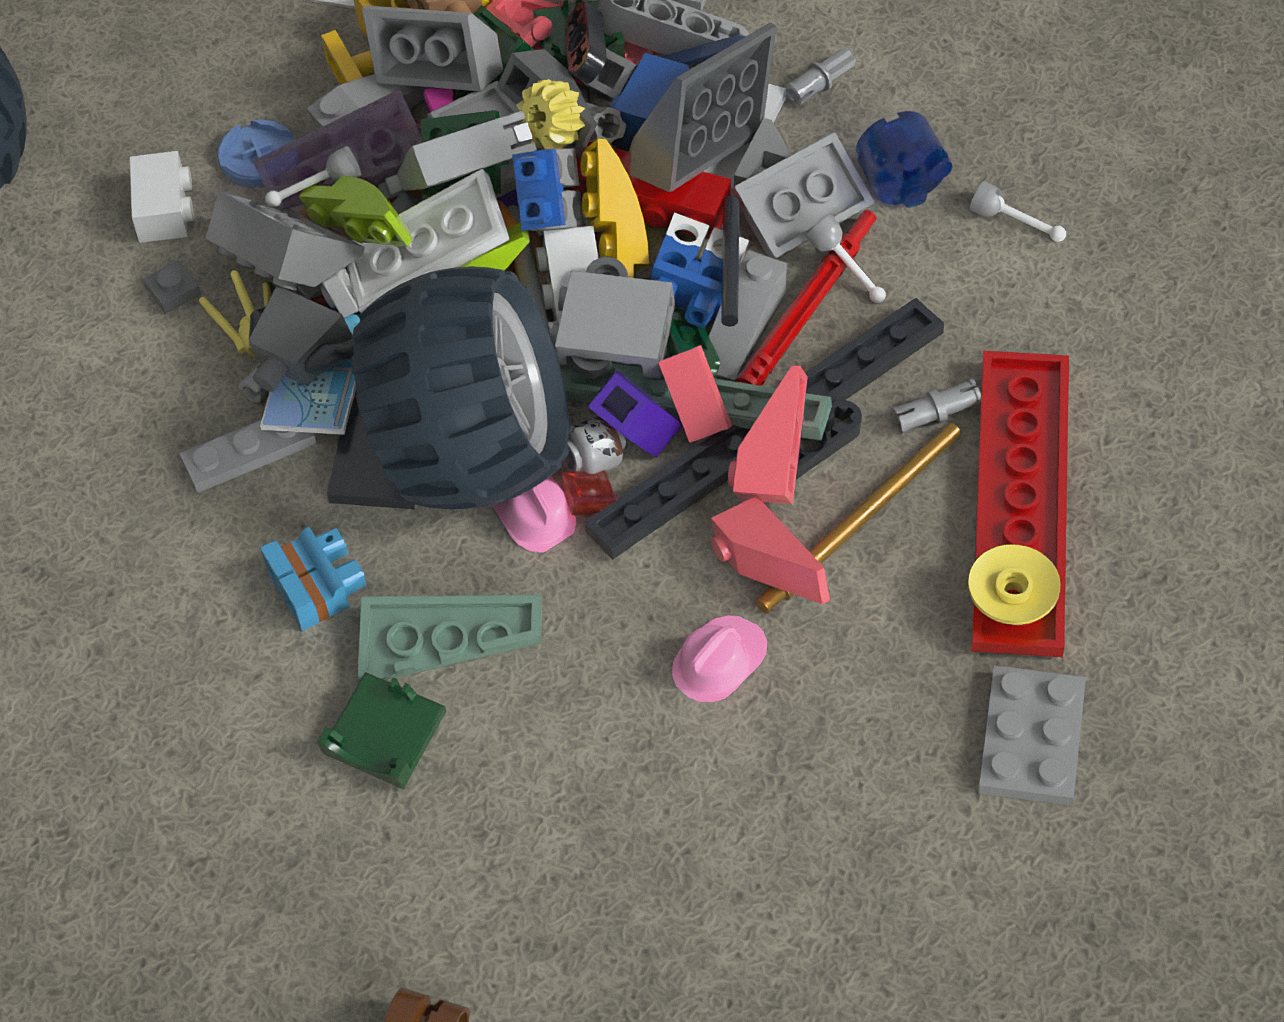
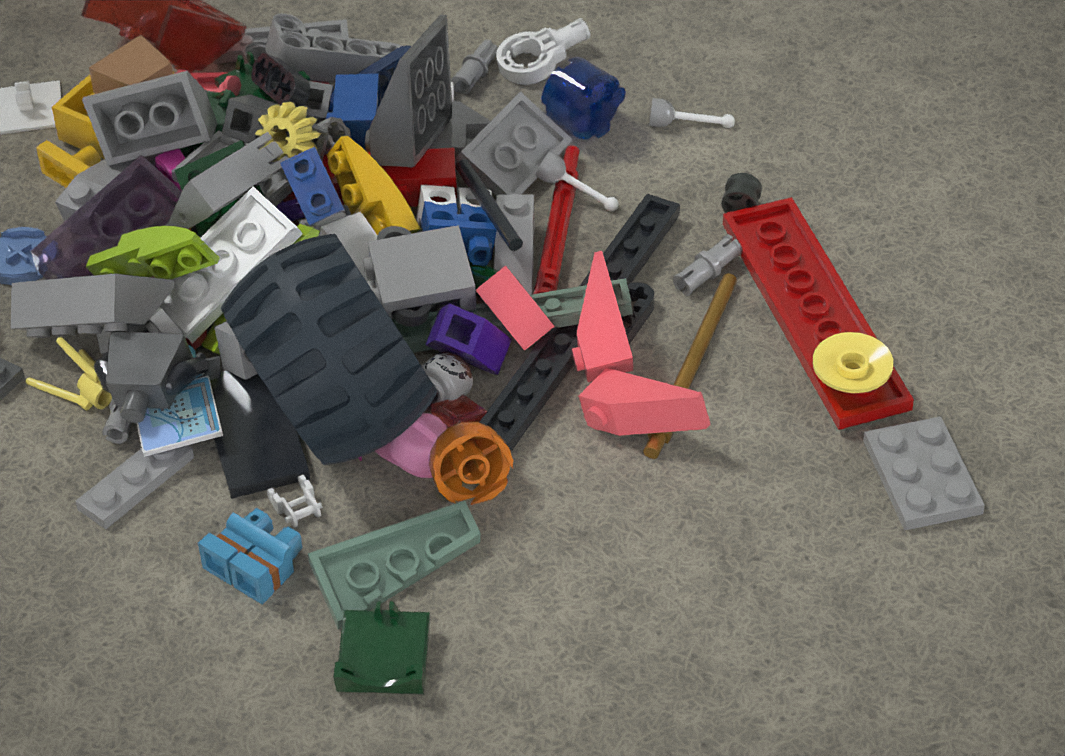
camera: 25 degrees left, 10 degrees down
hinge [265,146,361,207] -> none
bright pink piece [672,615,767,702] -> none
none -> white piece [267,475,323,528]
none -> orange cylinder [429,422,513,505]
none -> white pin [496,18,590,85]
none -> pearl dark grey wheel [721,173,762,213]

